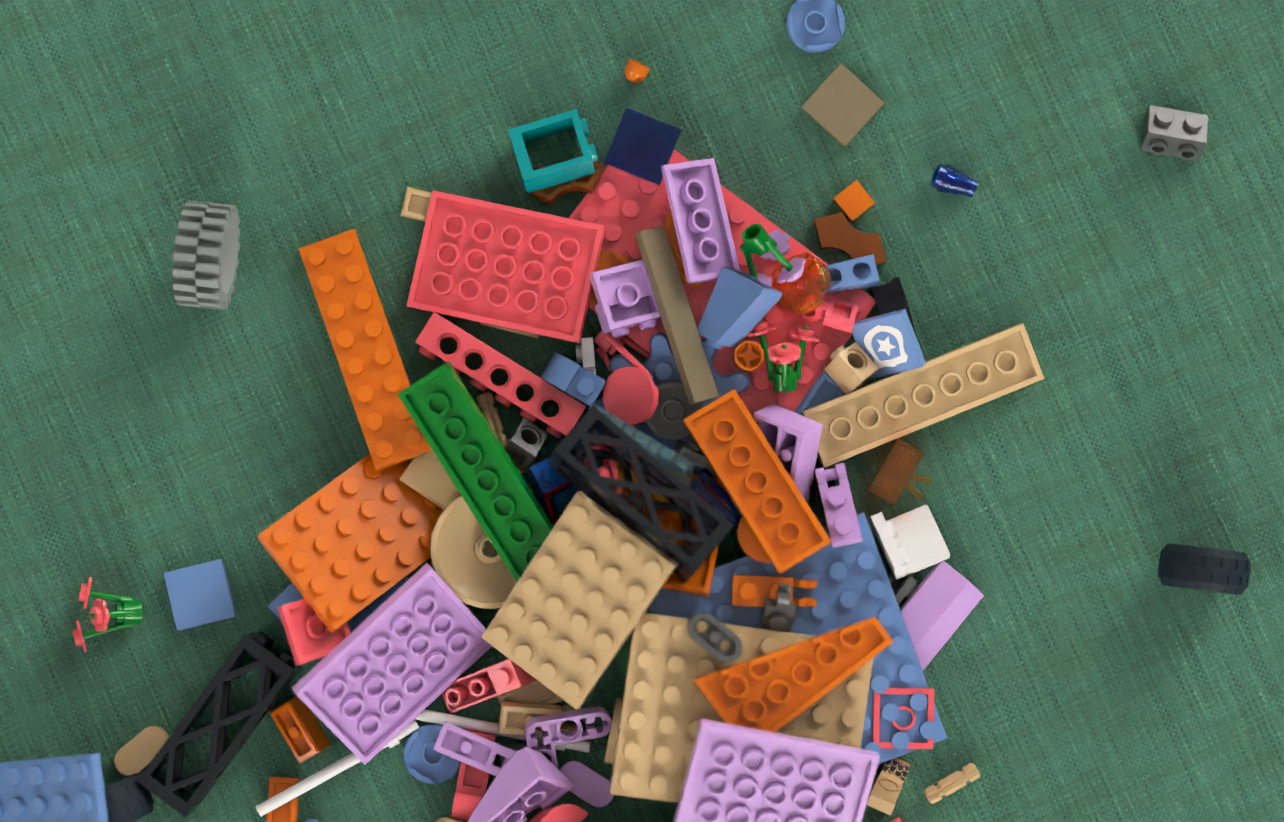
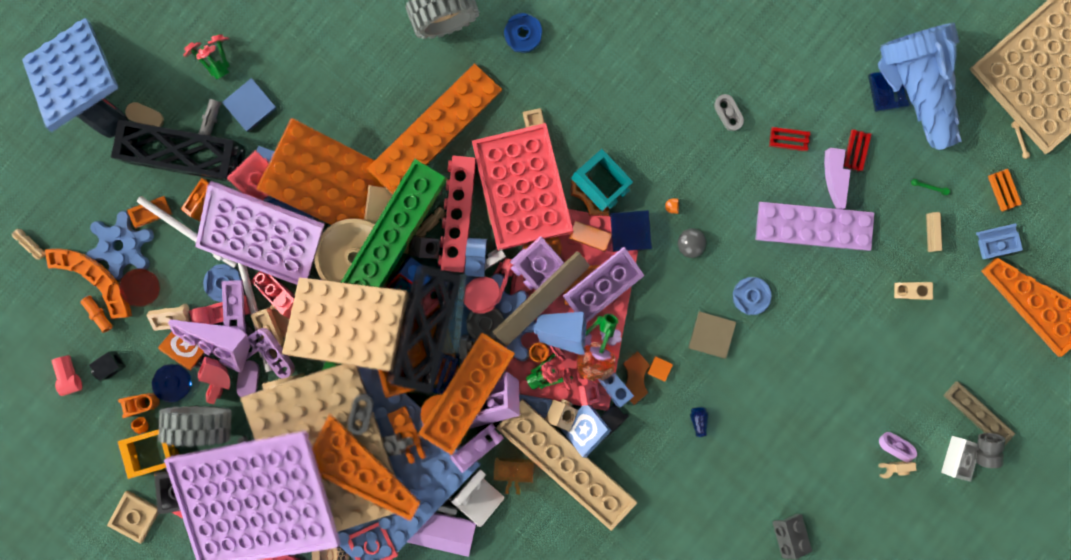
camera: 65 degrees right, 0 degrees up
none -> light grey pin [198,99,222,136]
none -> blue plate [504,13,542,53]
none -> orange slope [569,221,611,252]
none -> dark grey hair [677,228,707,258]

